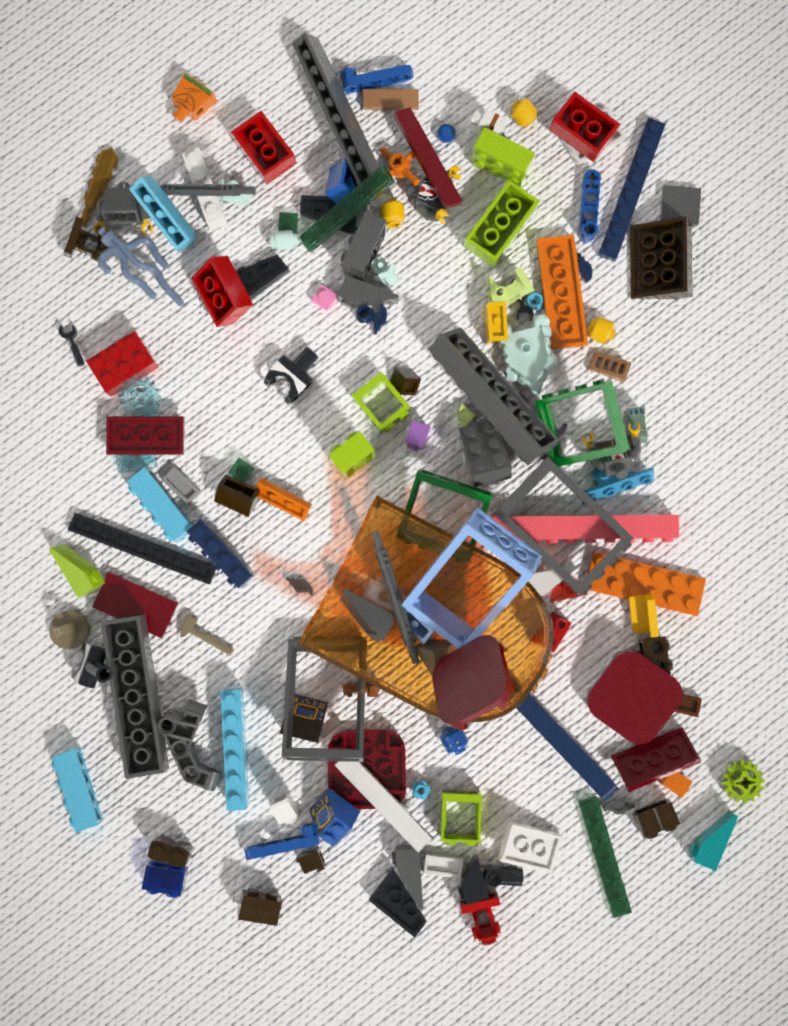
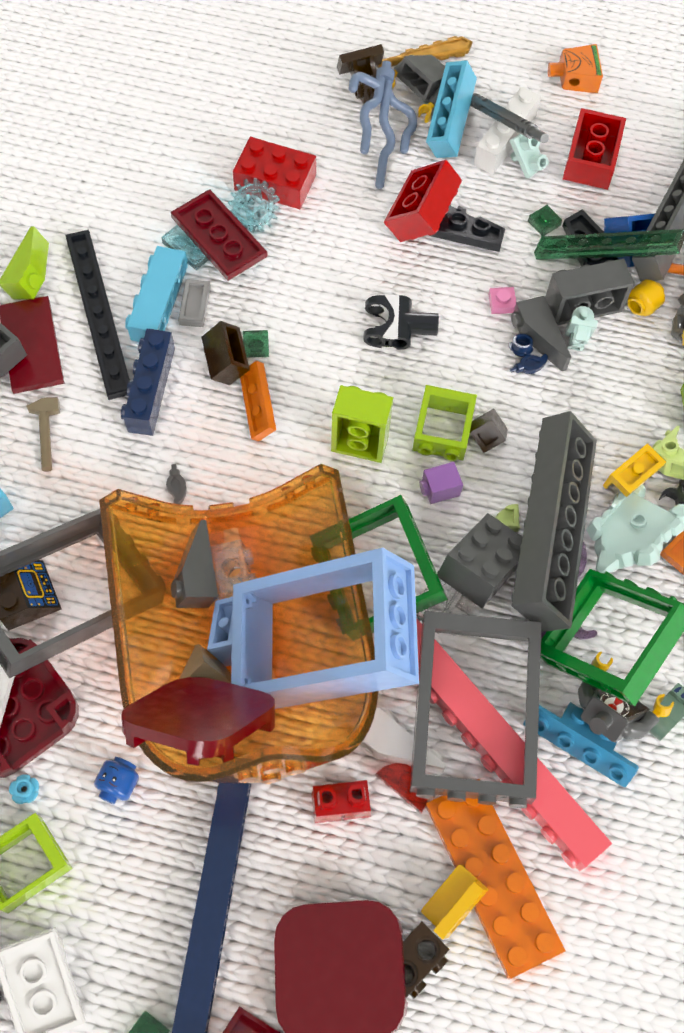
camera: 50 degrees right, 20 degrees down
black piece [58,324,85,367] -> none
light aqua brick [270,230,298,251] -> none
dark orange bar [343,679,380,697] -> none
dark grey axle [371,531,420,664] -> none

